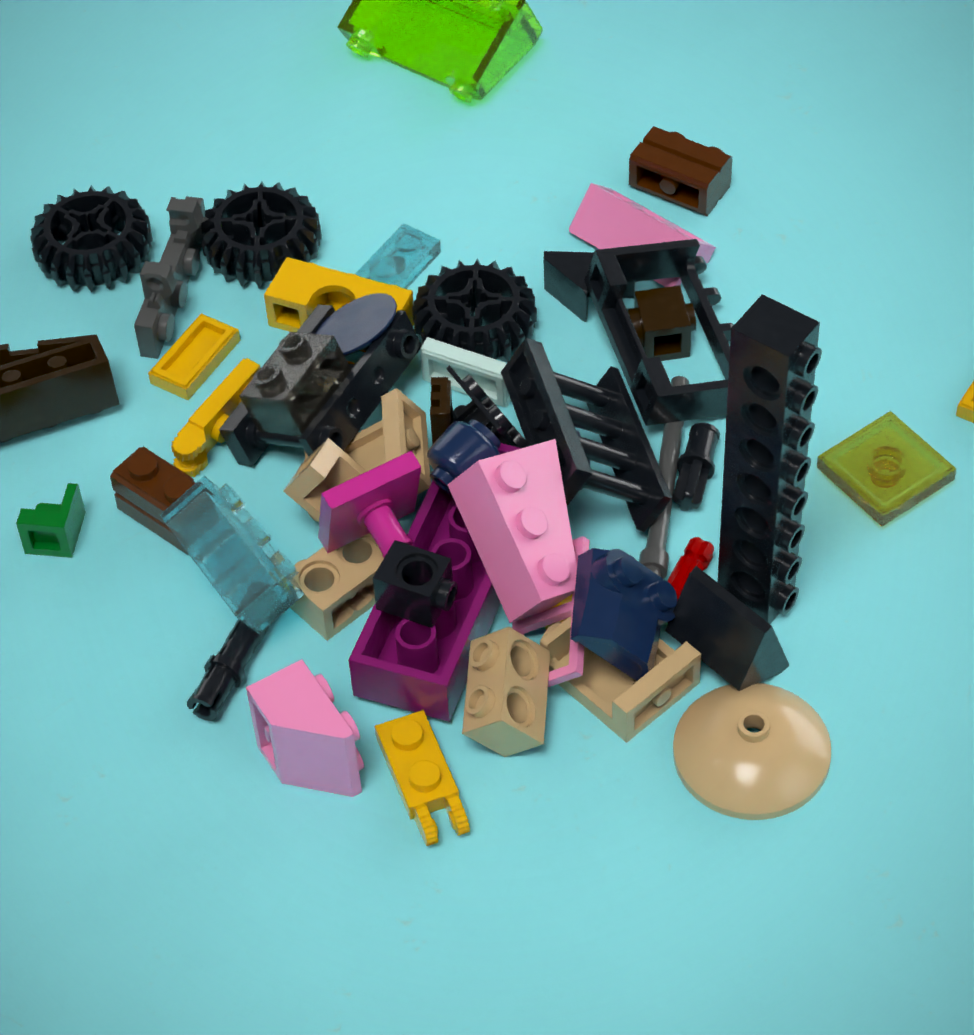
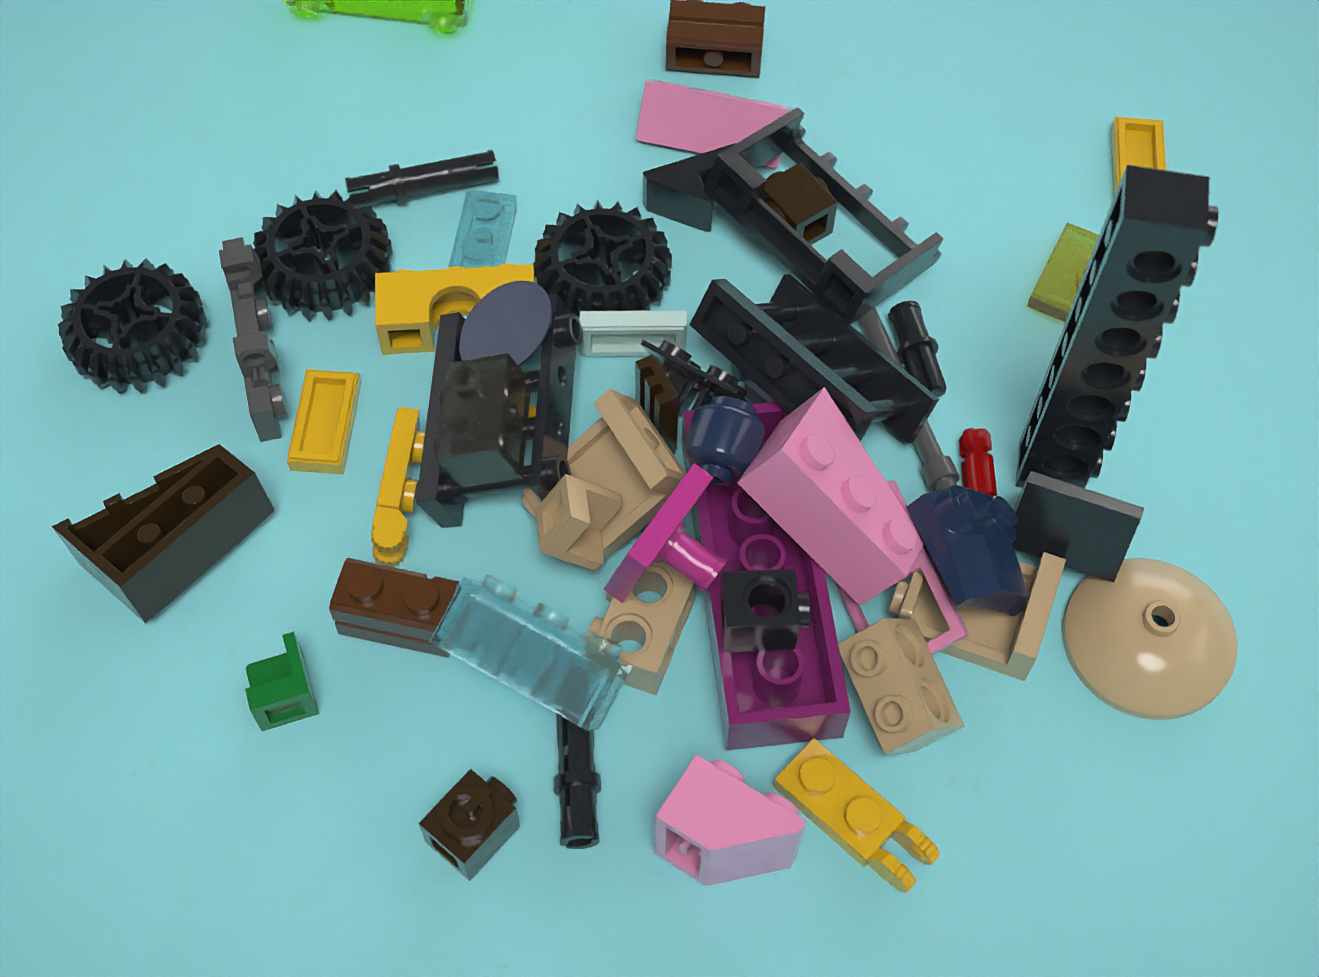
camera: 30 degrees left, 10 degrees up
none -> black pin [345,149,499,207]
none -> dark brown brick [418,769,520,881]

